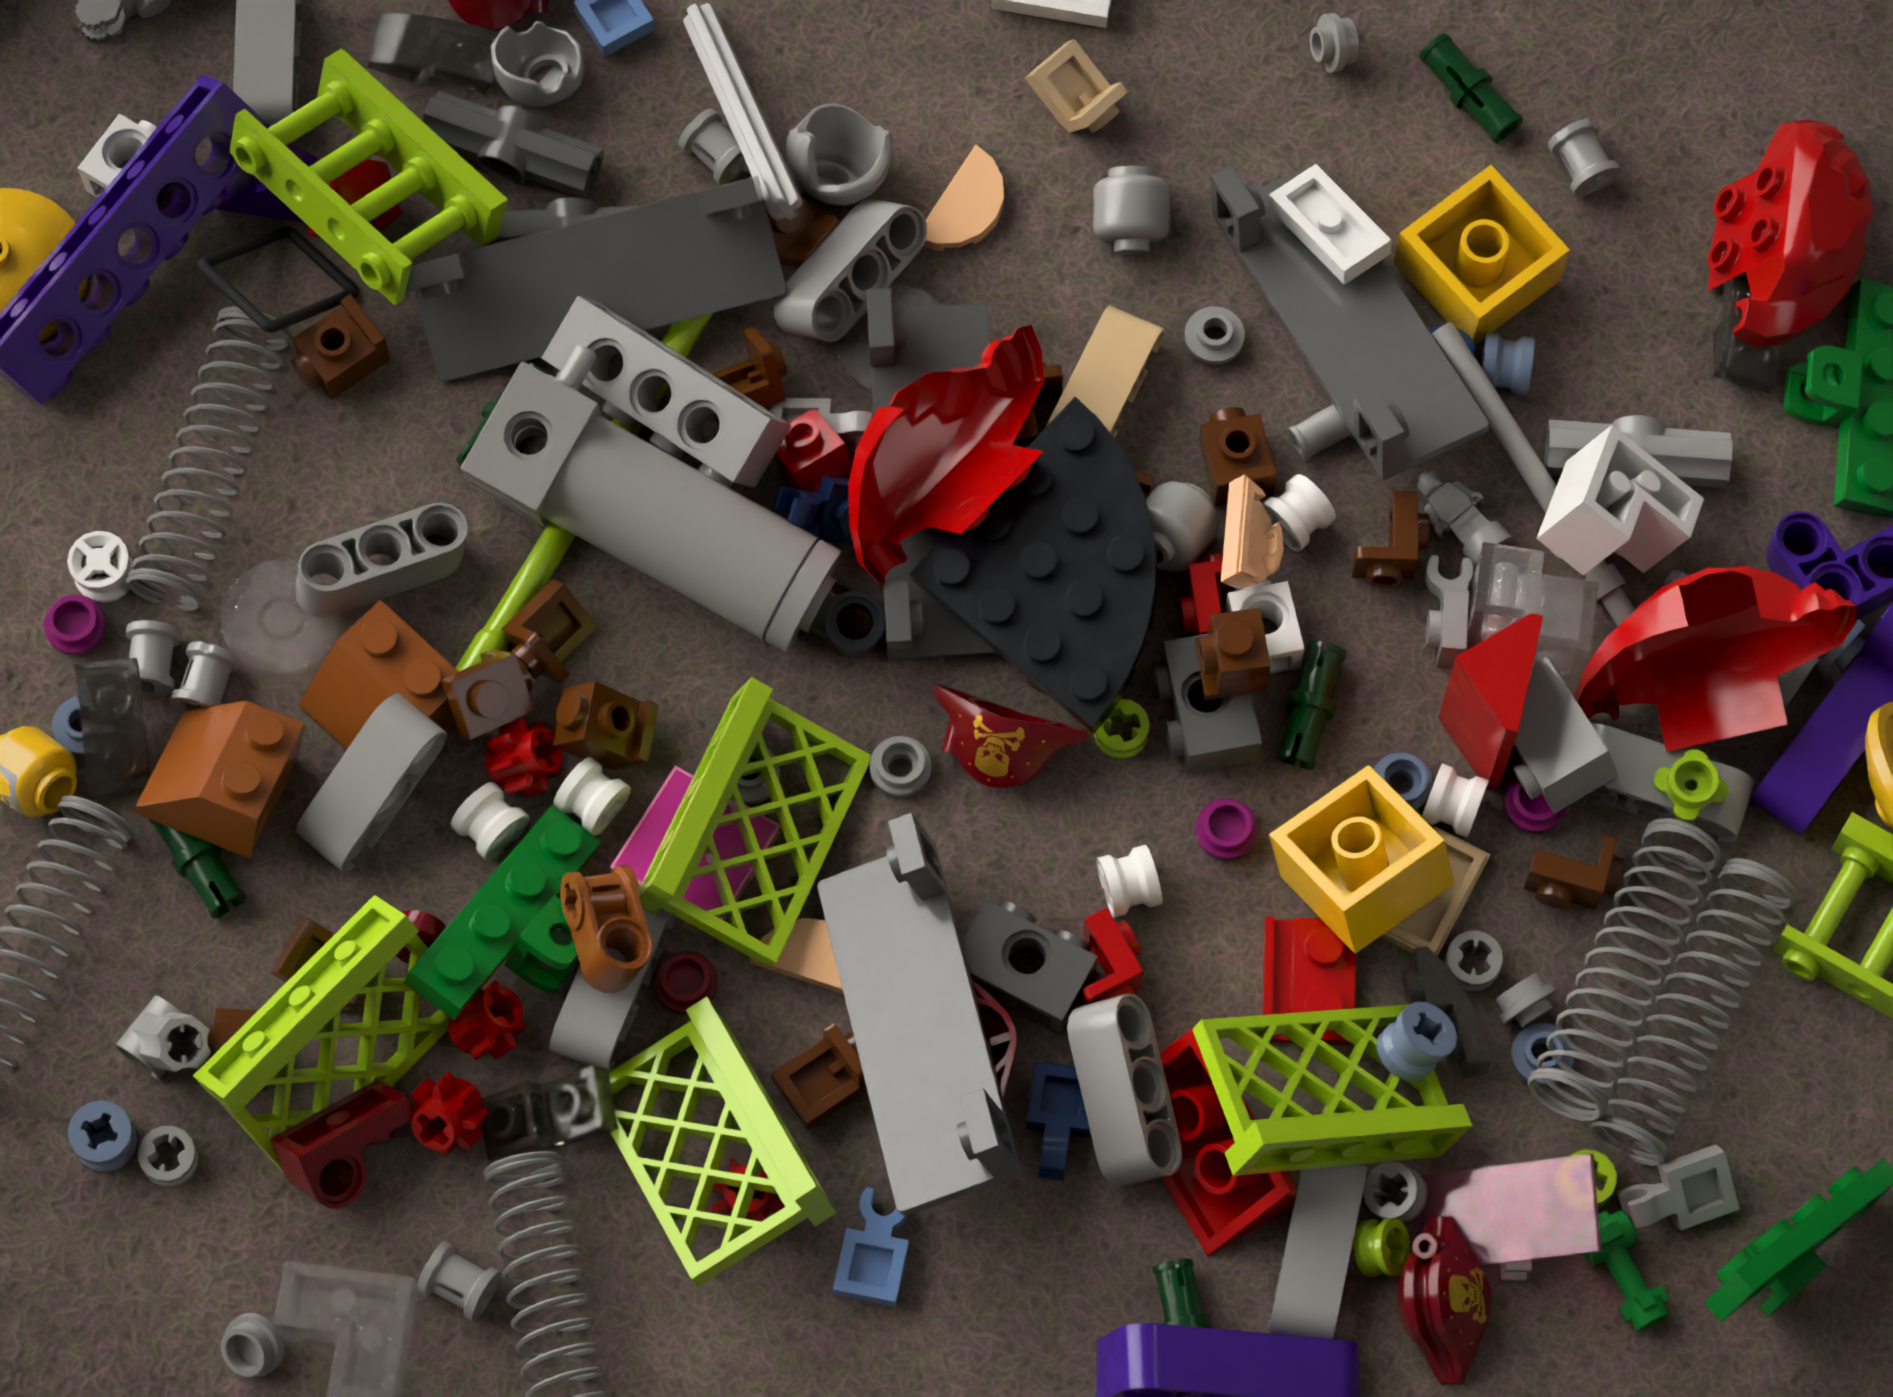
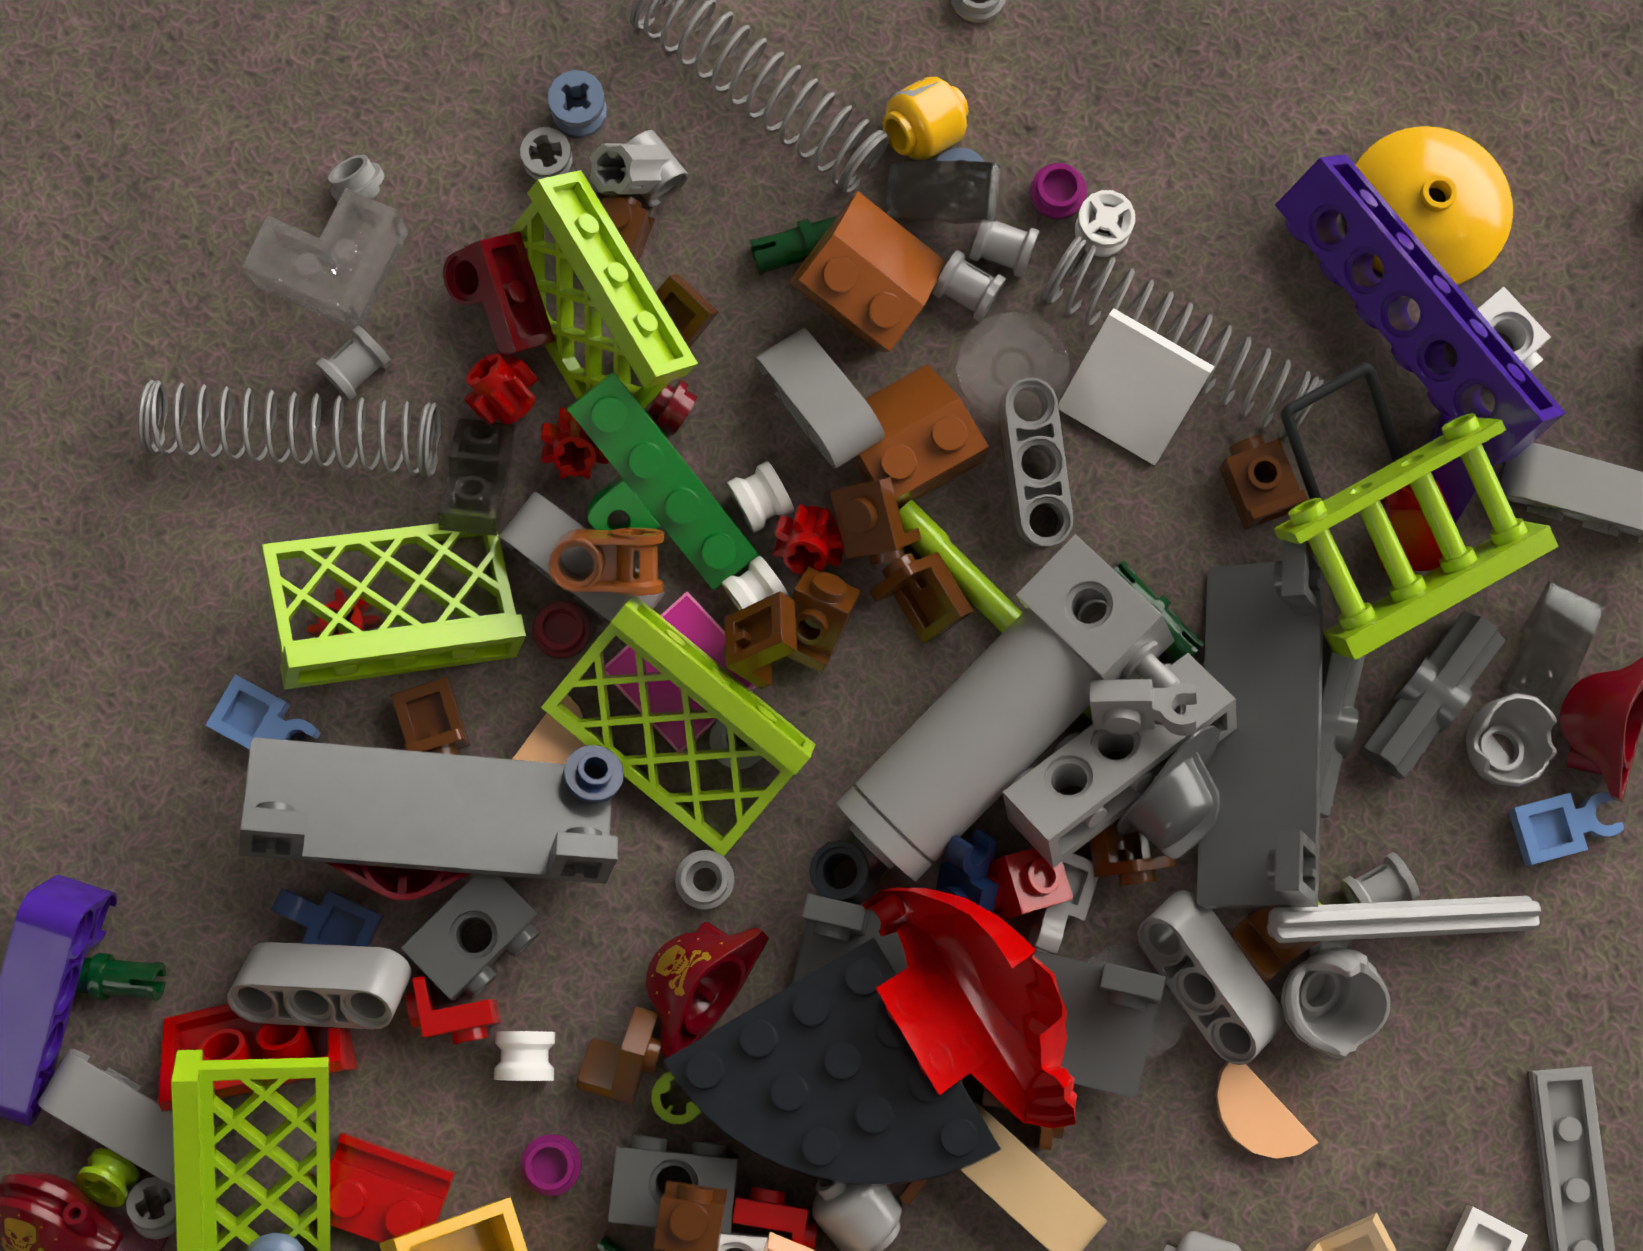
camera: 105 degrees right, 10 degrees up
none -> plate [563,745,624,804]
none -> reddish brown bracket [576,1006,661,1105]
none -> reddish brown bracket [724,591,797,689]
none -> white tile [1058,308,1214,466]
none -> light grey plate [1090,679,1197,736]
none -> dark grey piece [1117,725,1220,859]

